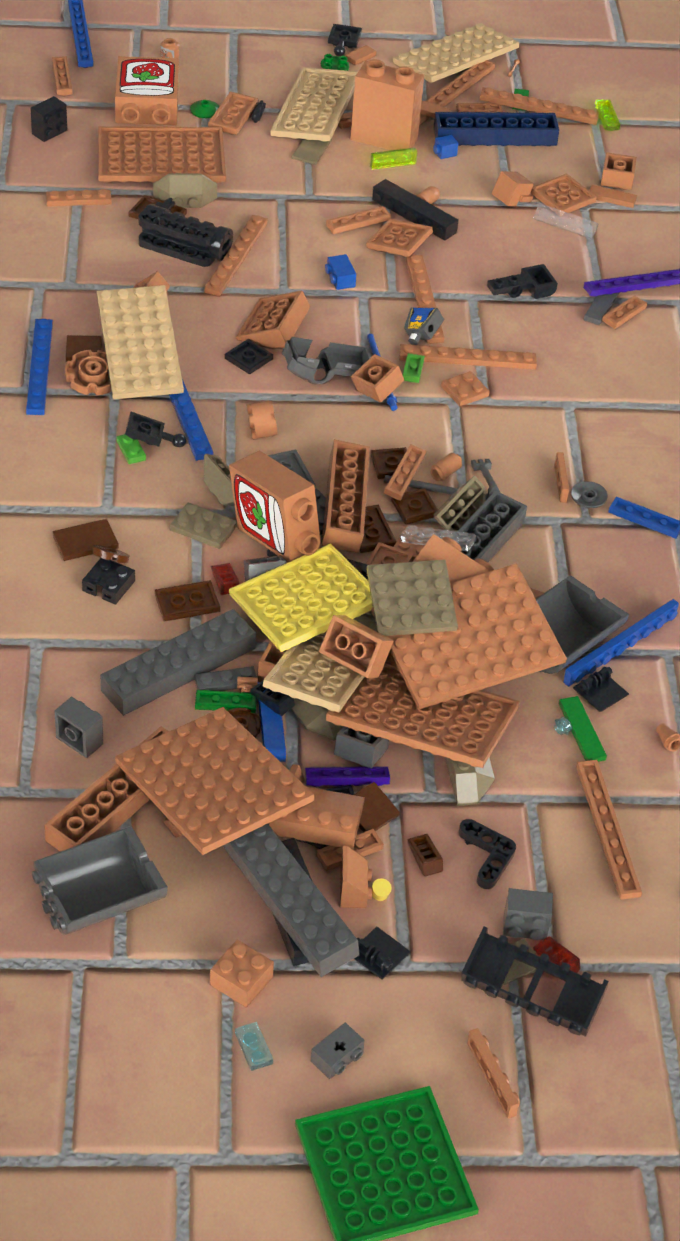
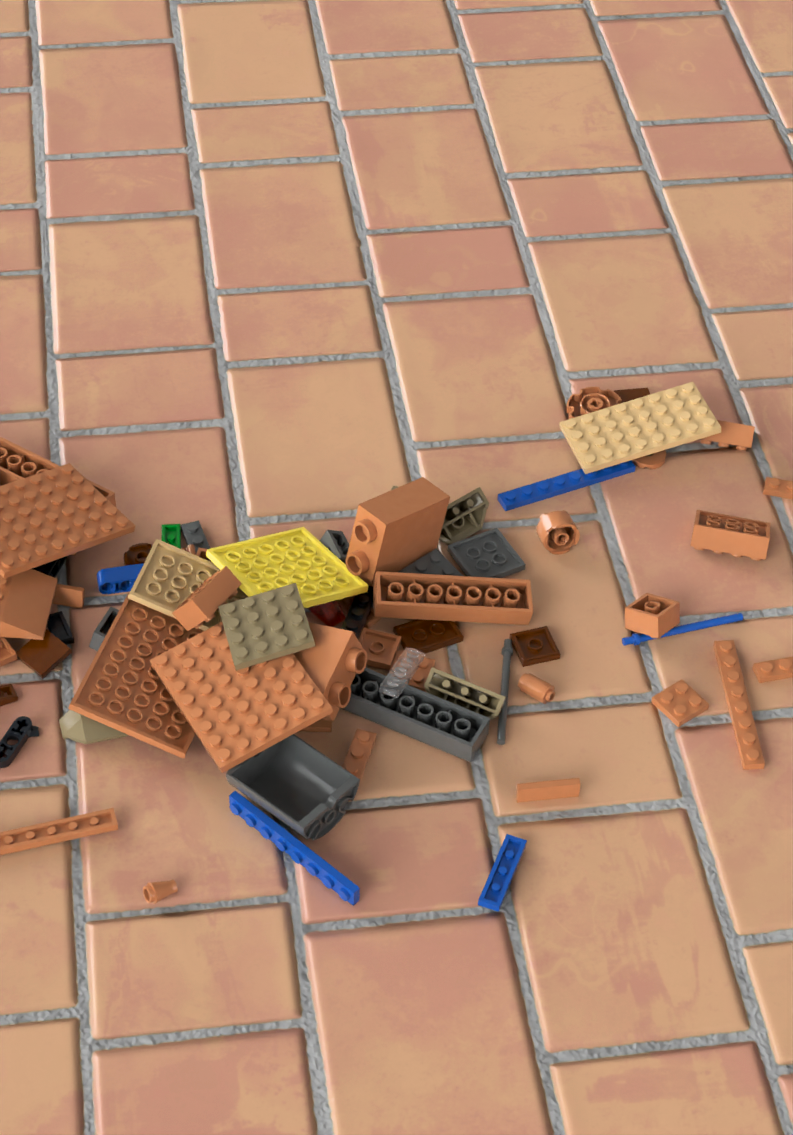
camera: 85 degrees right, 0 degrees up
blue plate [26,319,53,415] -> none
reddish brown tile [53,519,119,561] -> none
dark grey brick [55,696,103,758] -> none
black piece [82,558,135,605] -> none
reddish brown tile [91,545,130,563] -> none
dark grey brick [100,609,256,716] -> none
bright green plate [116,434,146,464] -> none
black plate [125,411,186,447] -> none
reddish brown tile [155,580,220,621] -> none
clear red slope [211,563,240,595] -> none
black tile [225,339,273,375] -> none
dark grey piece [282,337,369,384] -> none
dark purple plate [305,767,390,787] -> none
nougat plate [384,444,427,501] -> none
reddish brown tile [391,488,438,524] -> none
bright green plate [403,353,425,383] -> none
dark grey torso [404,307,444,345] -> none
dark grey hinge [471,459,500,498] -> none
clear light blue plate [554,717,573,736] -> none
green tile [559,696,607,762] -> none
dark grey dish [571,481,608,508] -> none
black hinge [573,667,629,712] -> none

